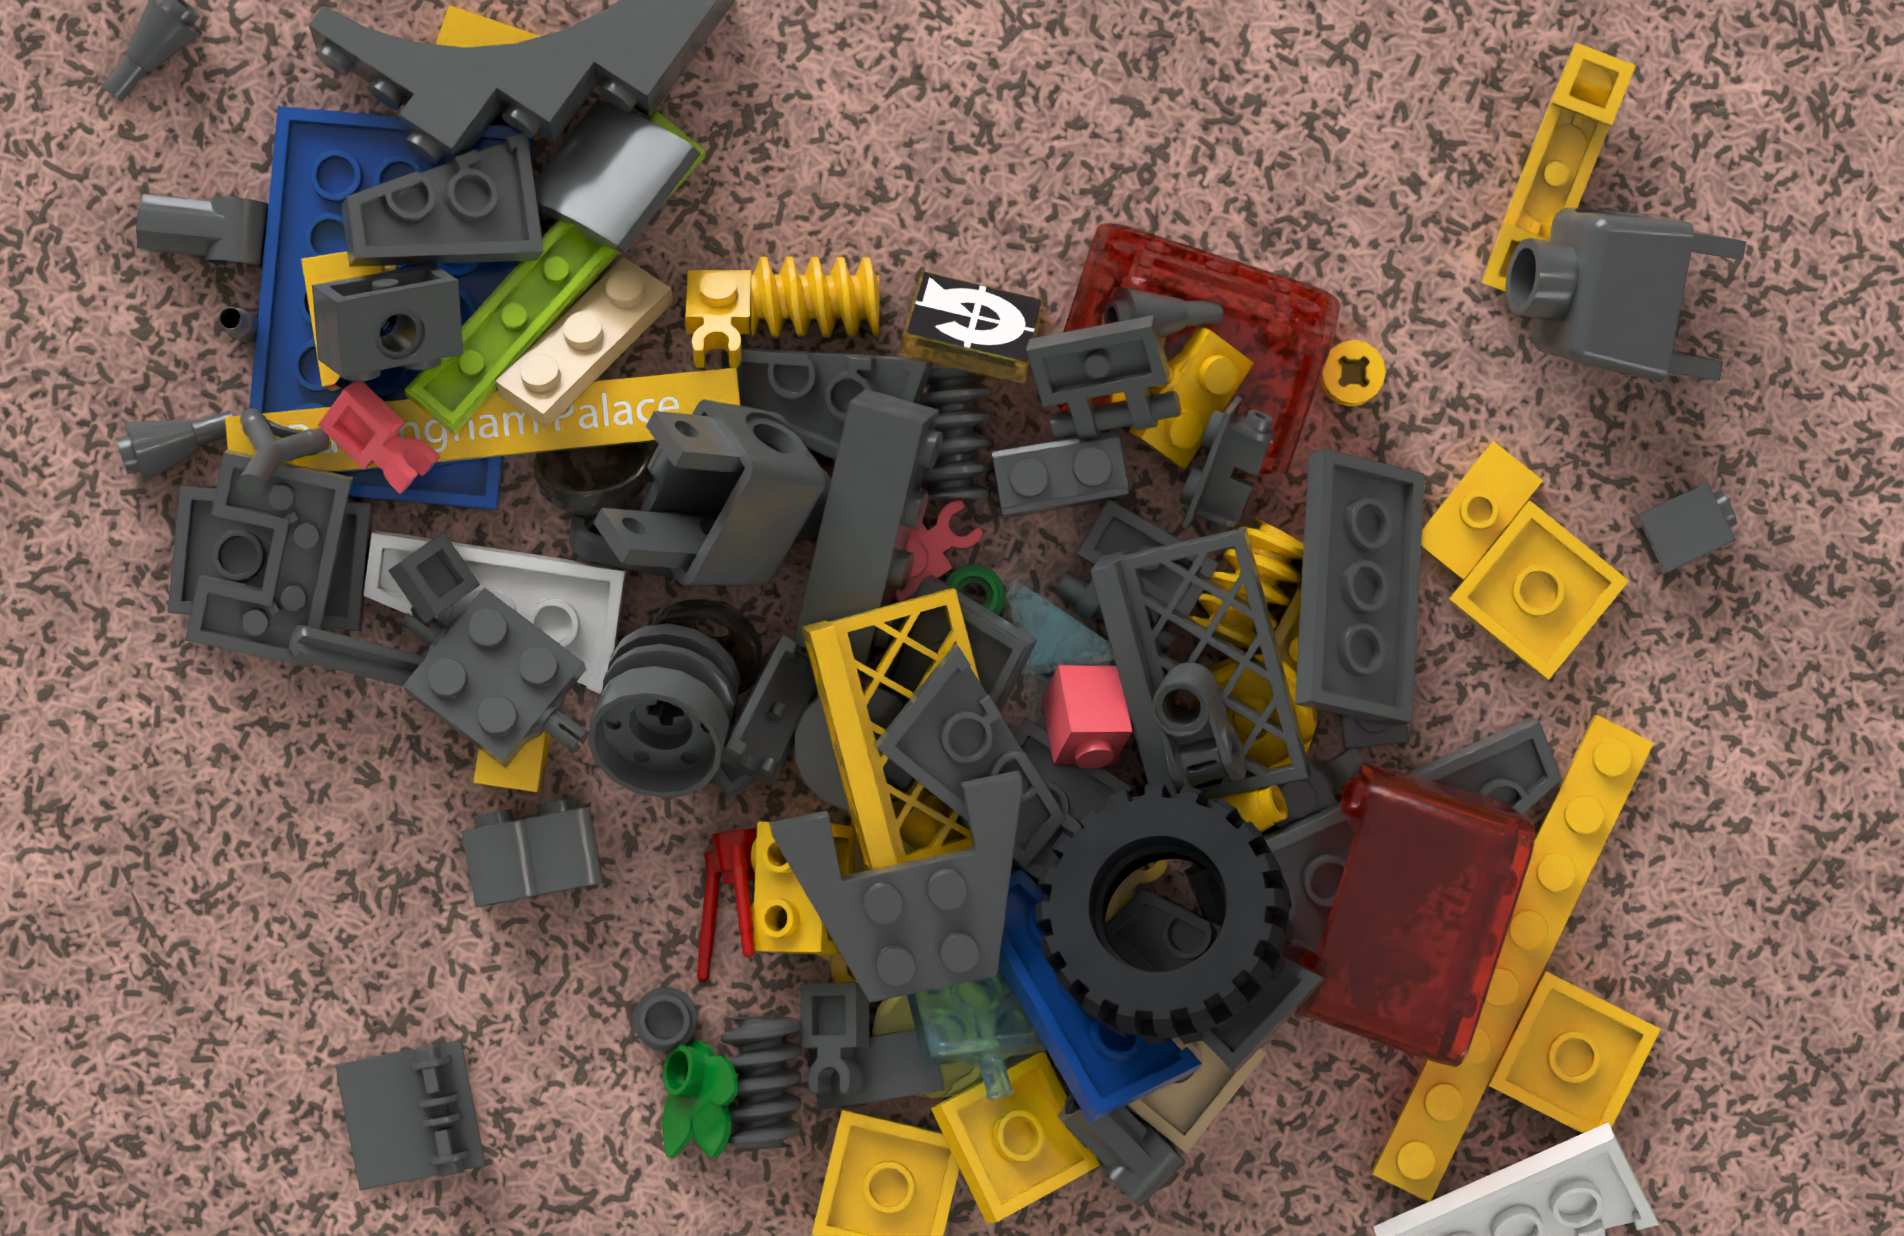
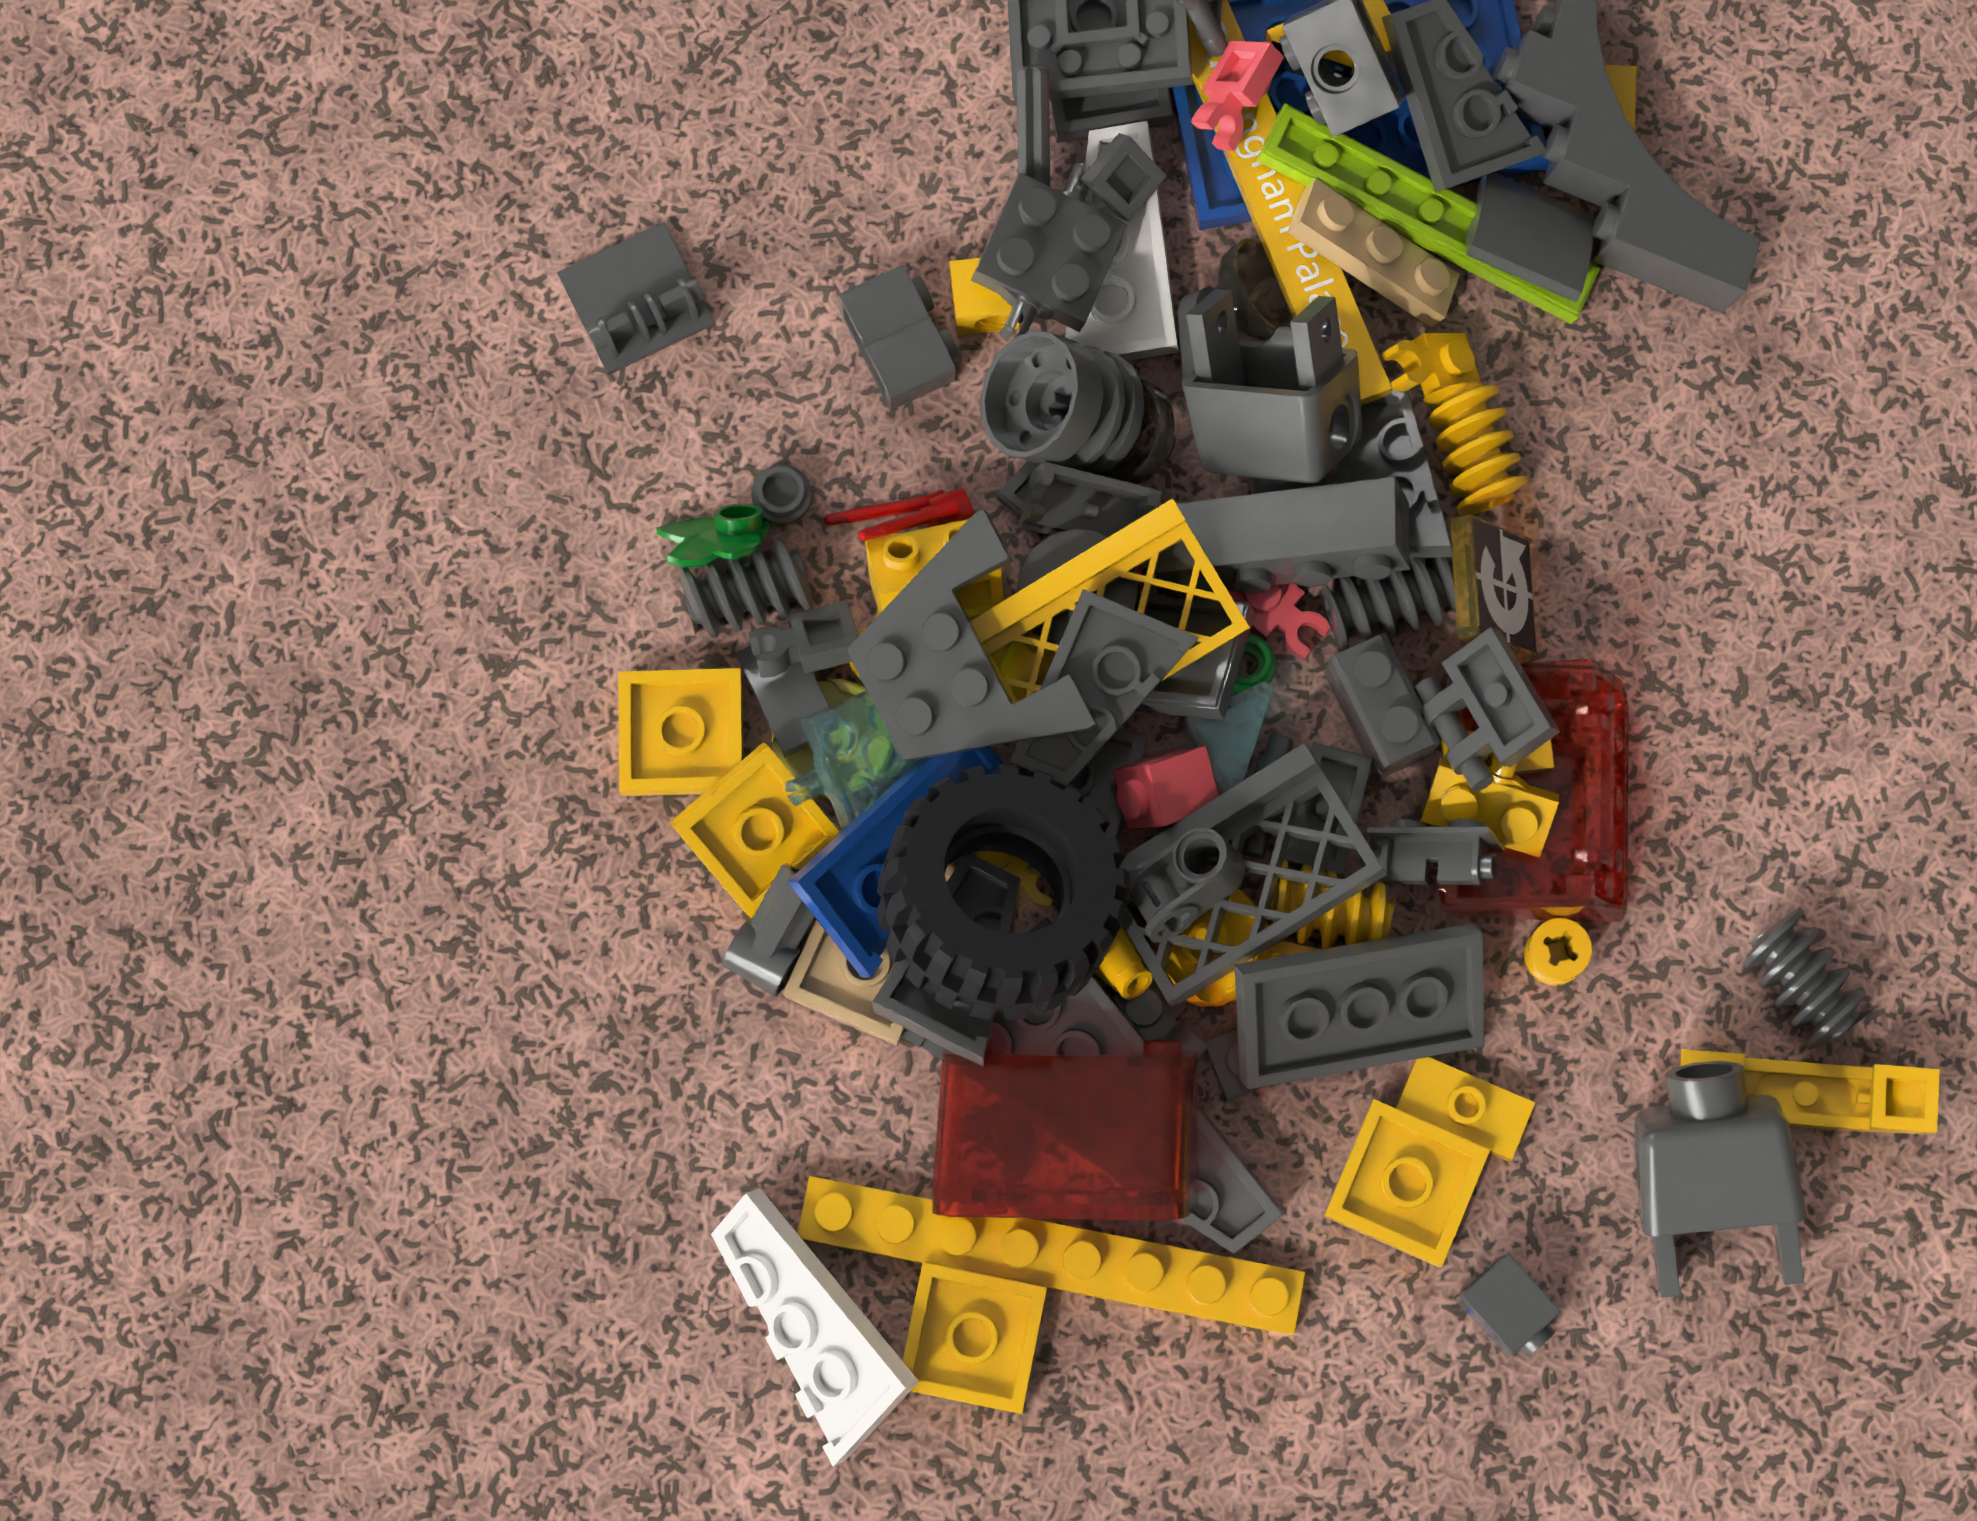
camera: 75 degrees right, 10 degrees down
dark grey cone [1104,287,1223,338] -> none
none -> dark grey piece [1743,907,1876,1049]

